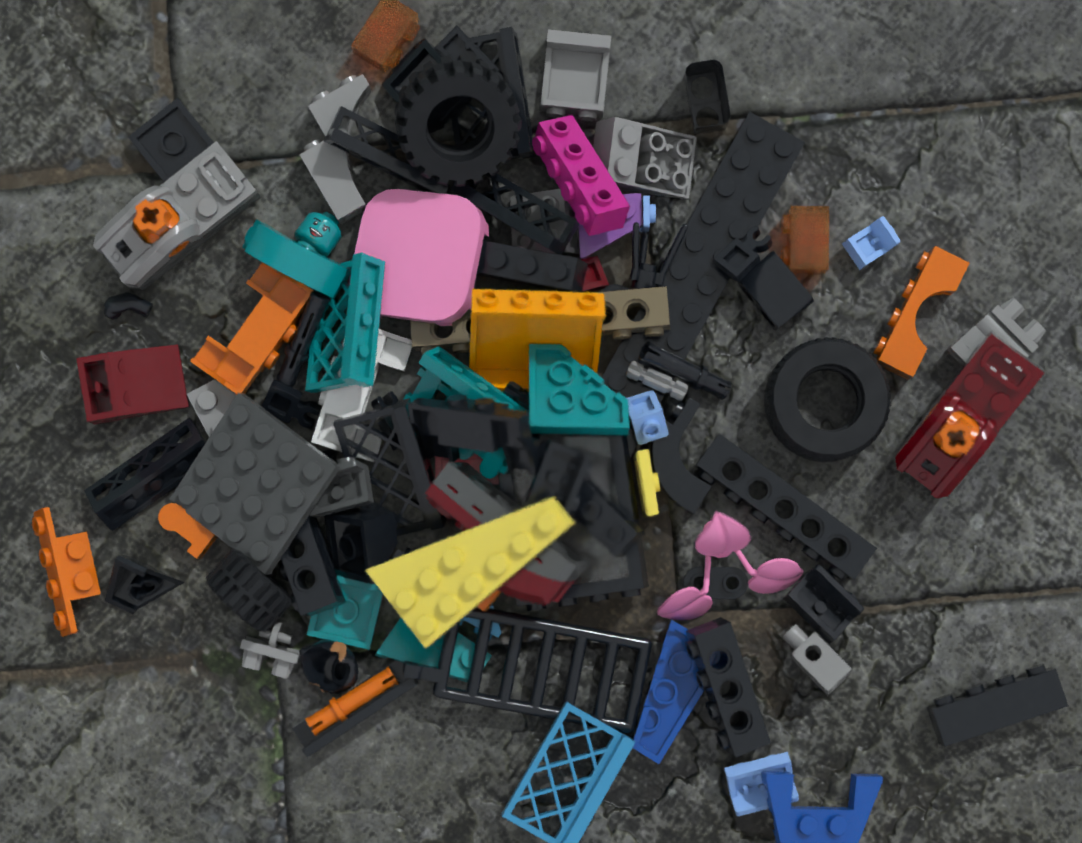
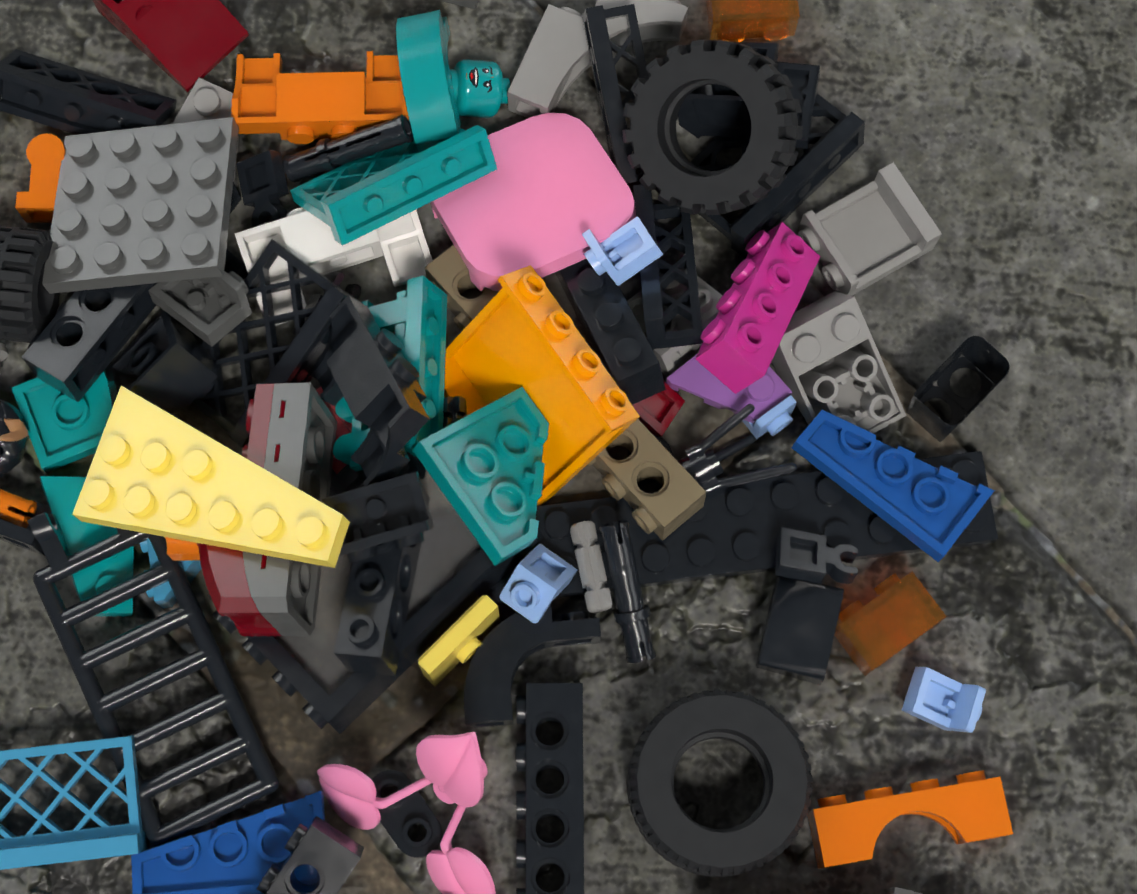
camera: 50 degrees right, 10 degrees down
none -> light blue bracket [582,216,663,286]
none -> blue wing [791,410,995,562]

